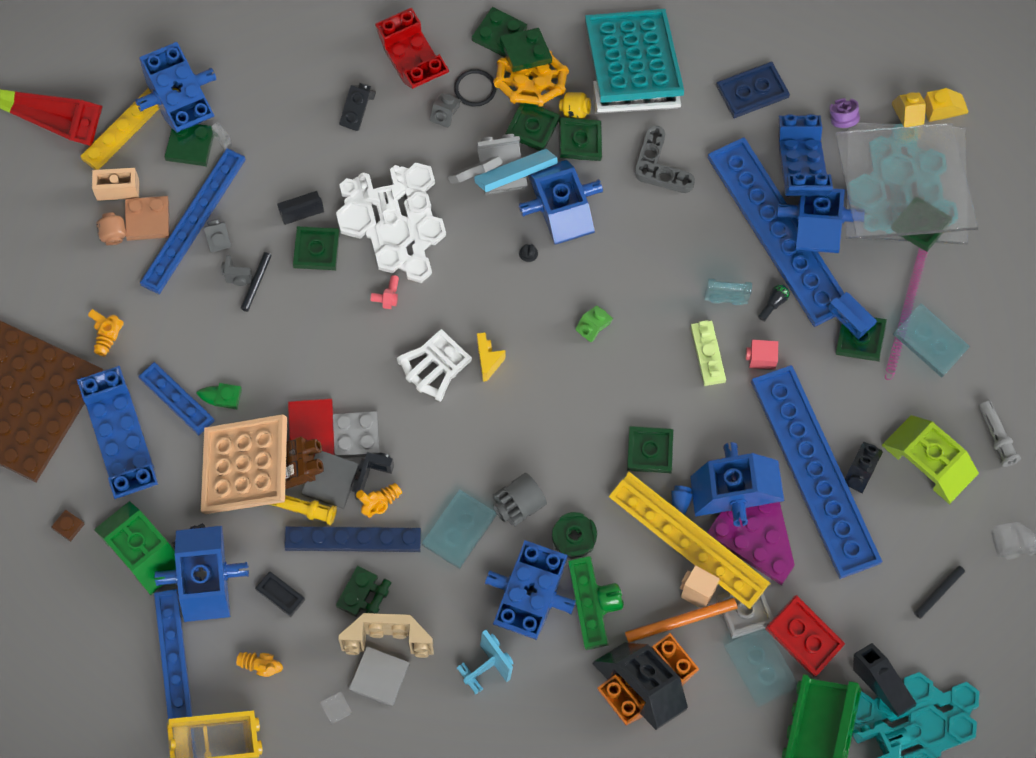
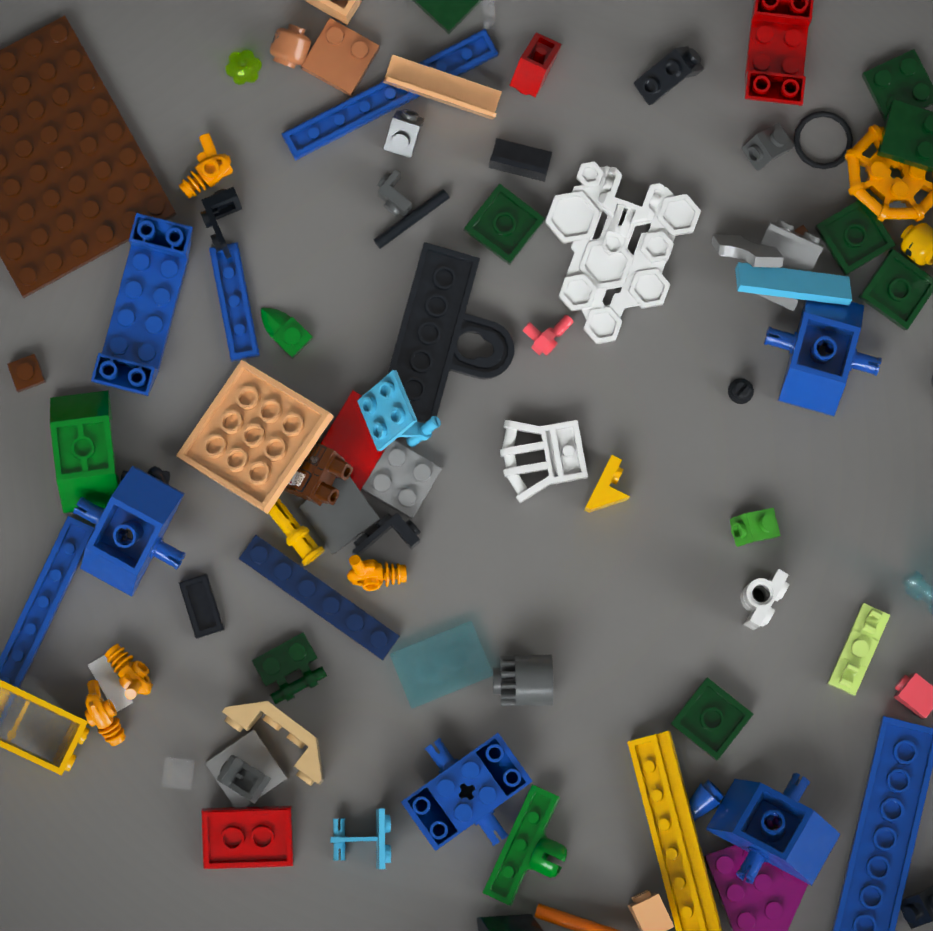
camera: 30 degrees right, 15 degrees up
dark green plate [552,512,597,558] -> none
none -> light orange piece [84,680,126,746]
none -> white sticker [88,655,133,712]
none -> black bracket [200,187,242,259]
none -> red tile [201,806,293,869]
none -> dark grey bracket [217,755,271,804]
none -> clear neon green plant [226,50,262,85]
none -> medium azure plate [357,370,441,451]
none -> light nougat panel [383,54,502,120]
none -> black plate [387,242,514,423]
none -> red slope [509,32,562,98]
none -> white plate [740,569,790,630]

